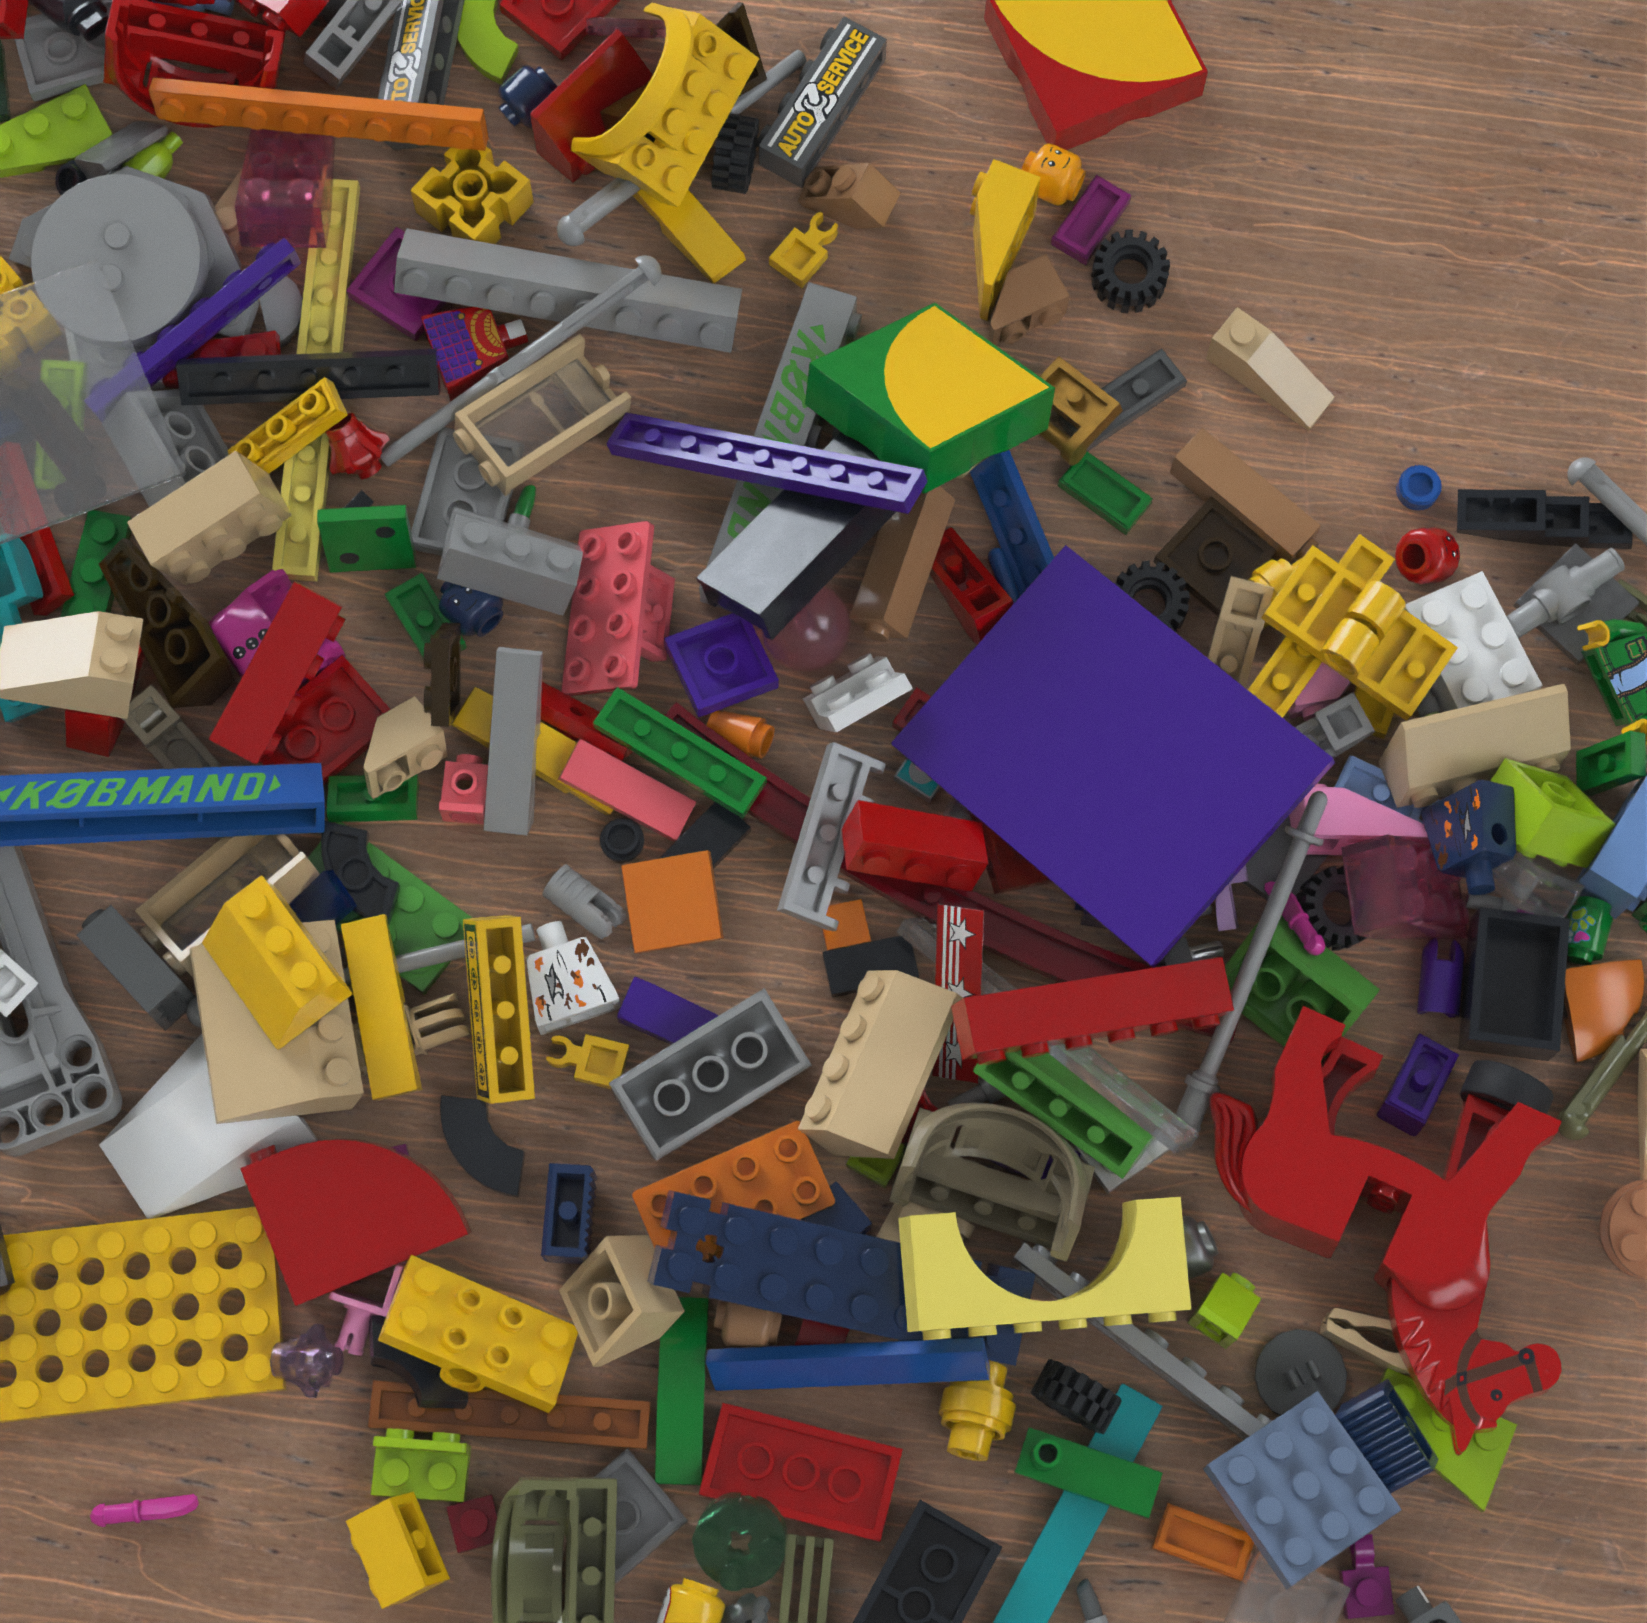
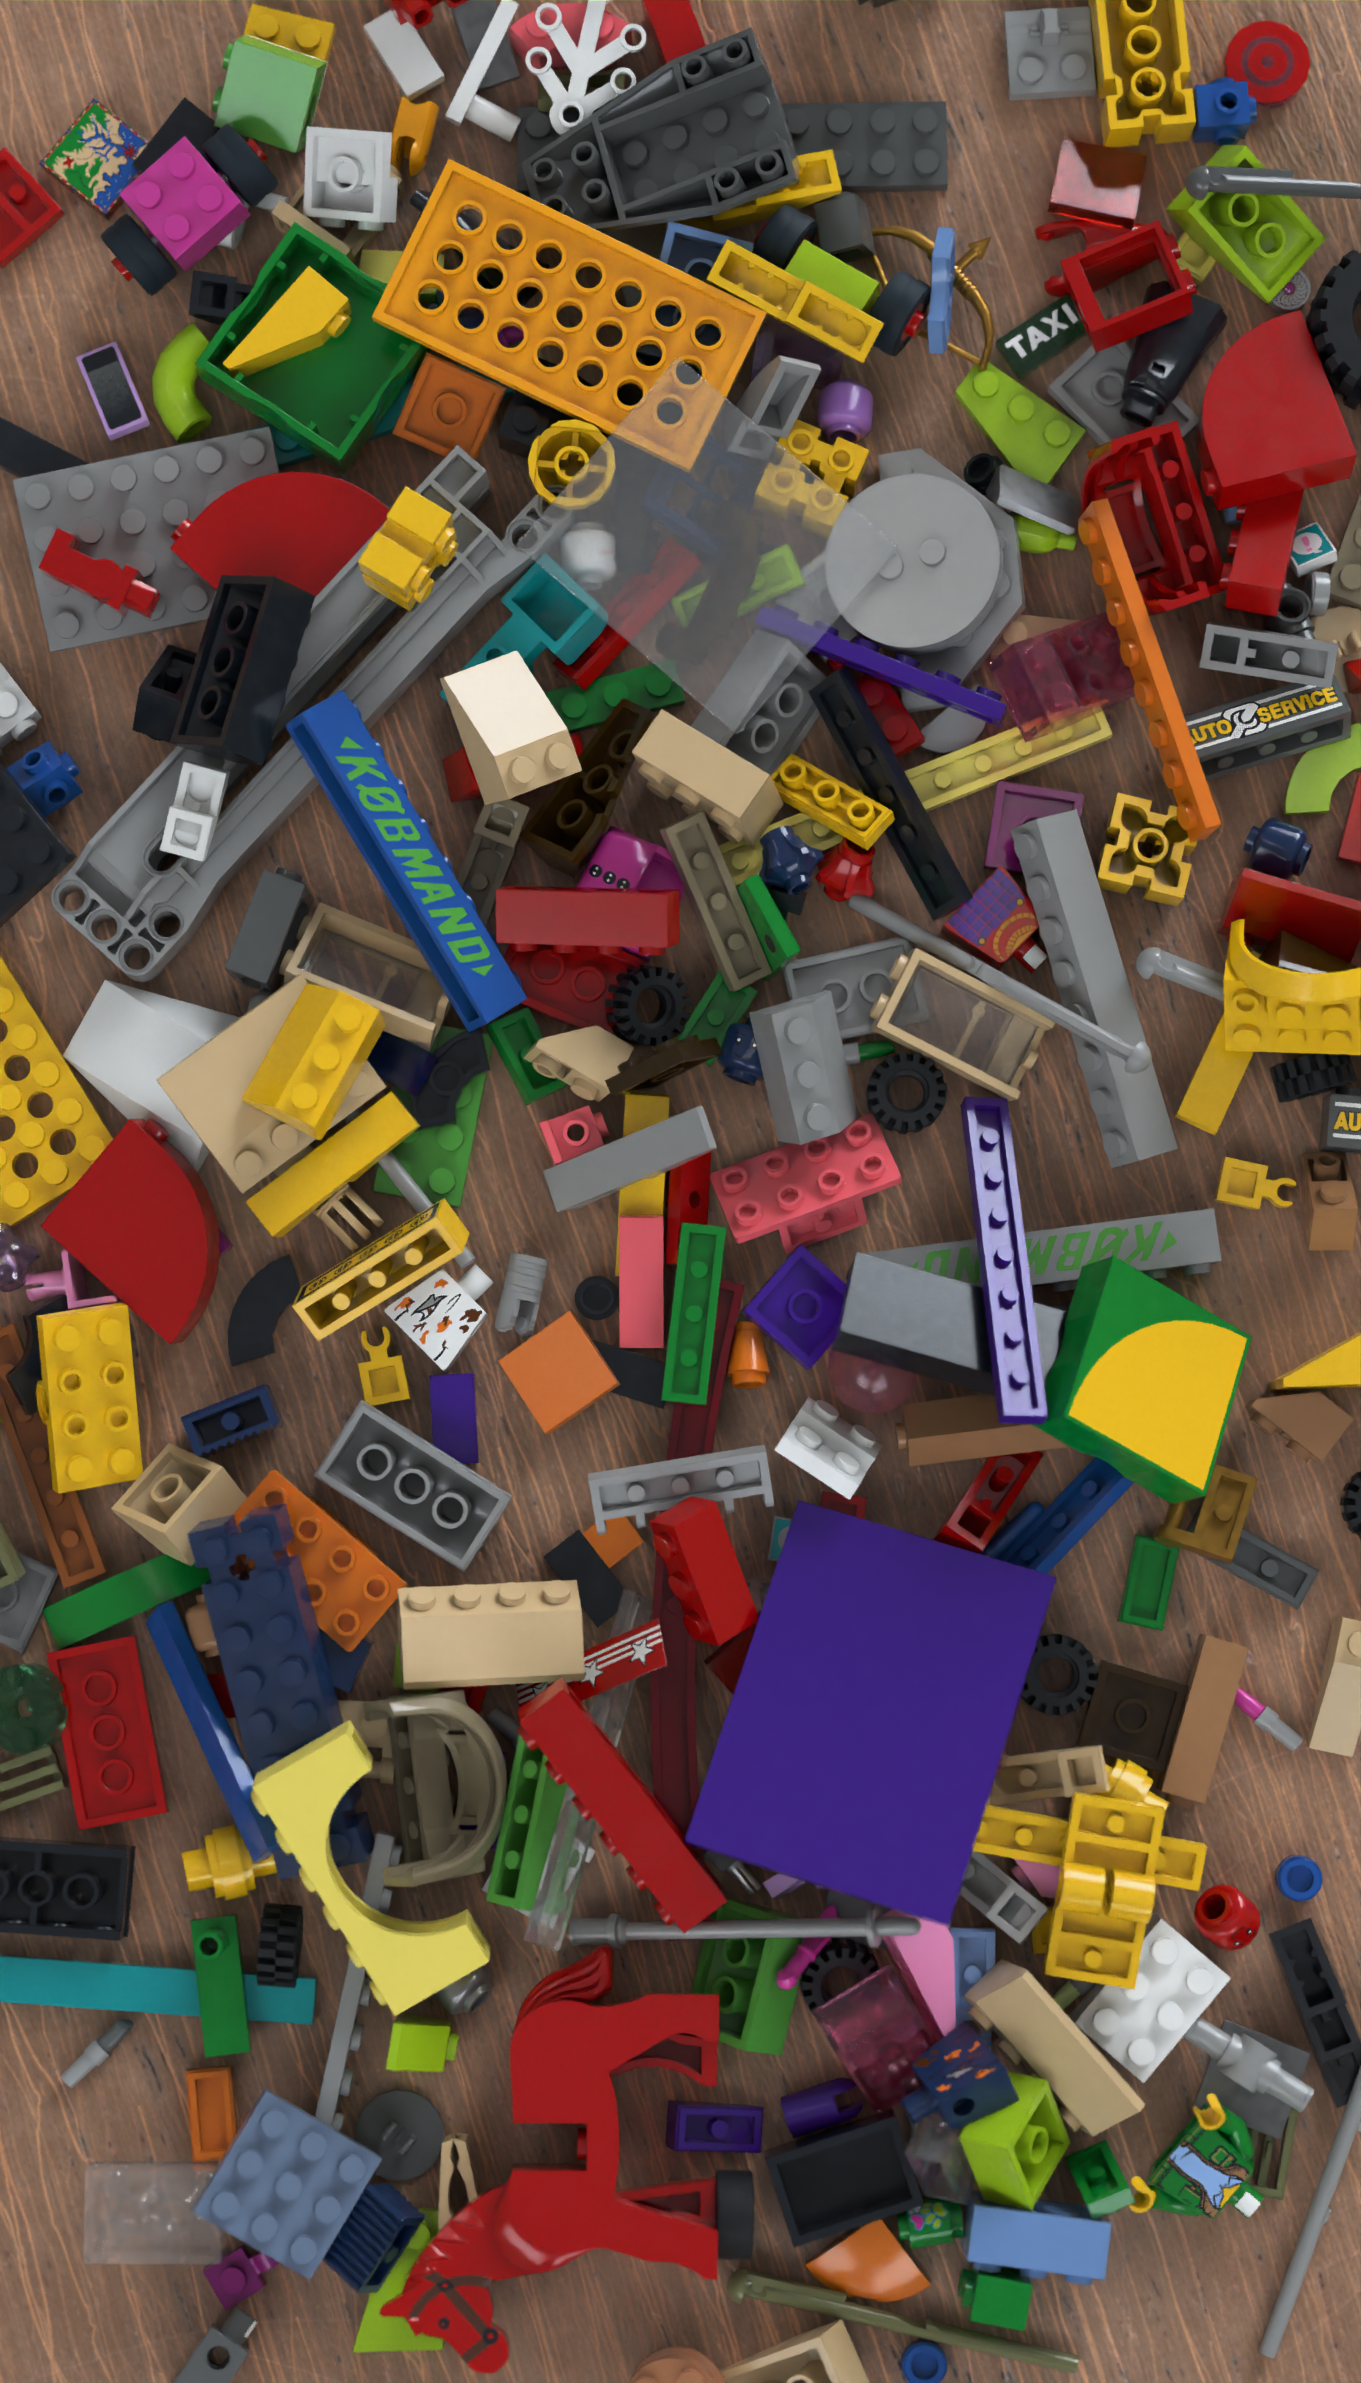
camera: 65 degrees right, 10 degrees up
none -> black tyre [605,965,691,1046]
none -> dark tan plate [660,811,772,992]
none -> dark blue rock [758,826,824,895]
none -> black tyre [866,1052,947,1134]
none -> light grey piece [1234,1687,1304,1752]

